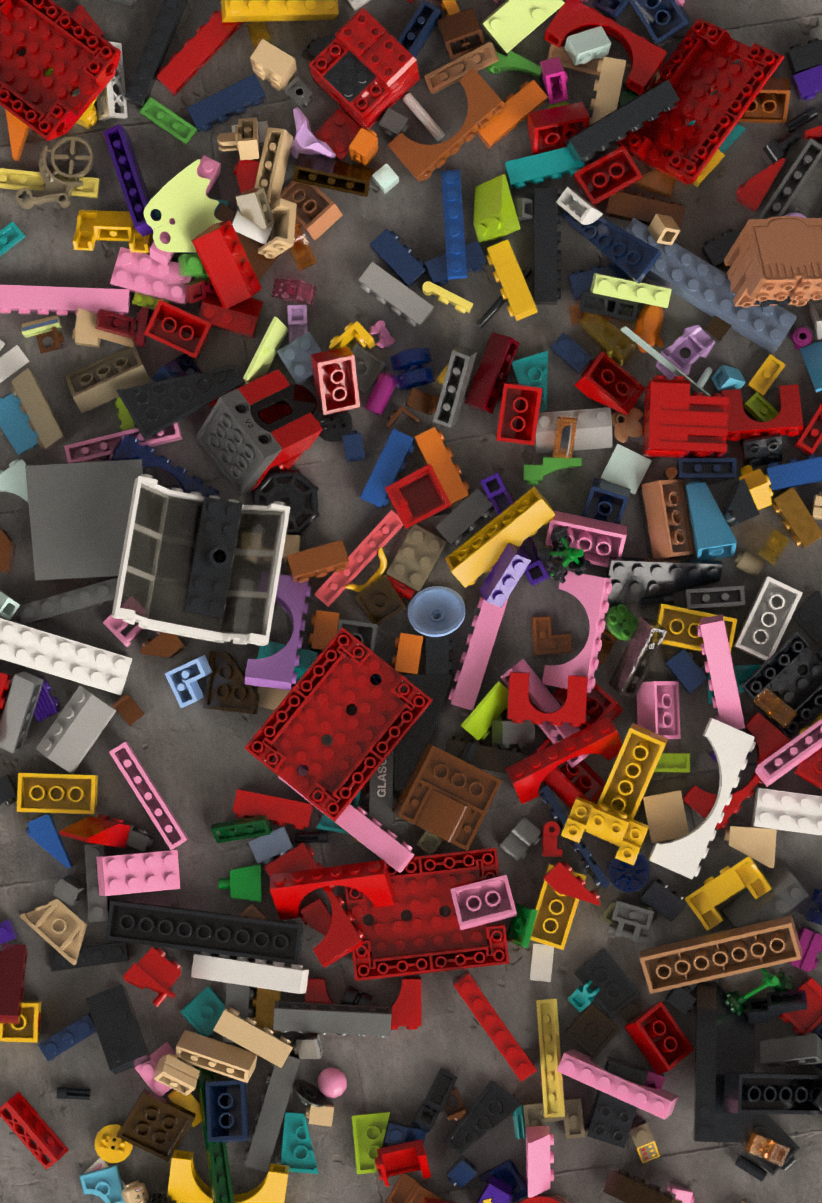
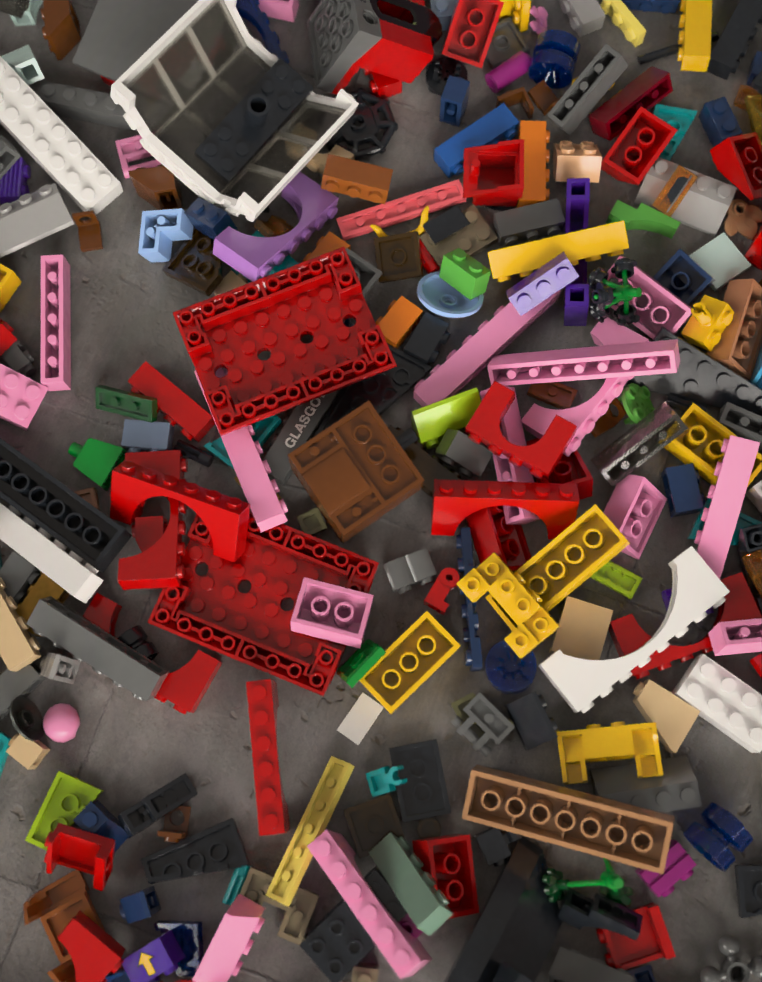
camera: 30 degrees right, 10 degrees down
red slope [542,861,601,905] -> none
none -> dark blue brick [184,197,238,240]
none -> clear orange slope [253,215,293,237]
none -> sand green brick [369,832,453,936]
none -> black sticker [422,205,470,244]
none -> bright green brick [439,248,491,300]
none -> bright pink brick [487,339,680,386]
none -> light nougat slope [553,140,602,183]
none -> yellow brick [681,294,734,352]

